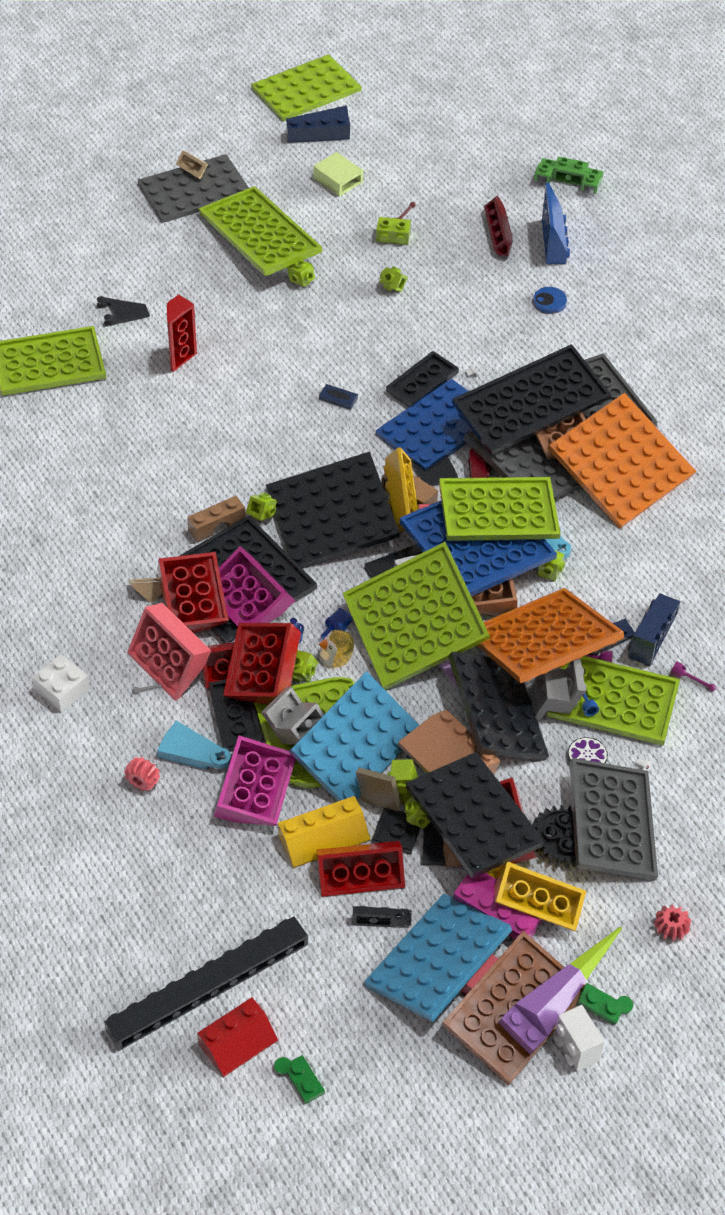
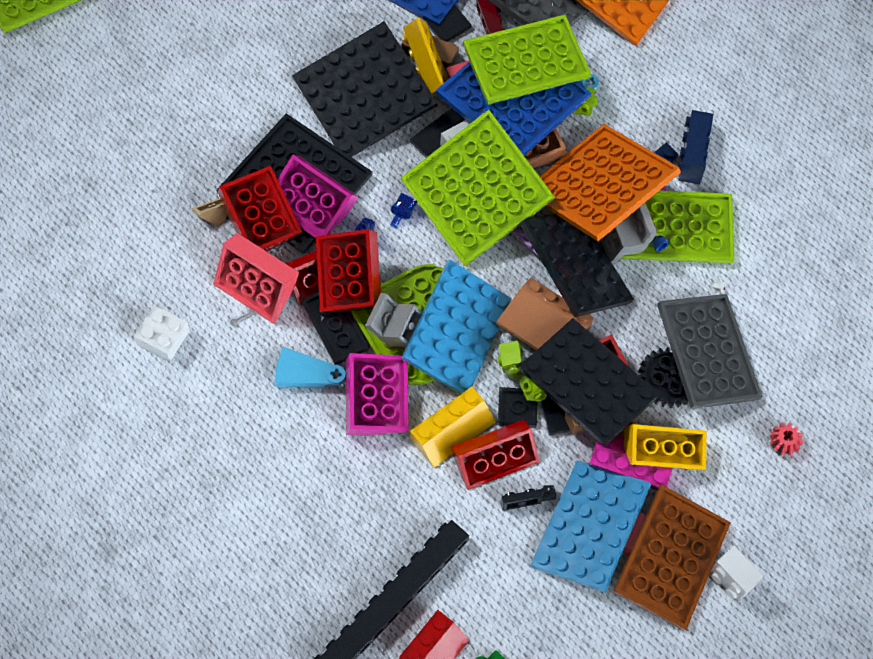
camera: 15 degrees left, 15 degrees up
coral gear [124,757,160,791] -> none
medium nougat arch [187,495,246,543] -> none
lime brick [246,493,277,521] -> none
lime brick [292,650,318,683] -> none
clear yellow piece [318,629,355,667] -> none
dark tan tile [356,768,402,811] -> none
medium lavender plate [498,927,622,1054] -> none
tile [567,737,608,764] -> none
green hinge [576,983,633,1025] -> none
magenta hinge [670,661,716,691] -> none

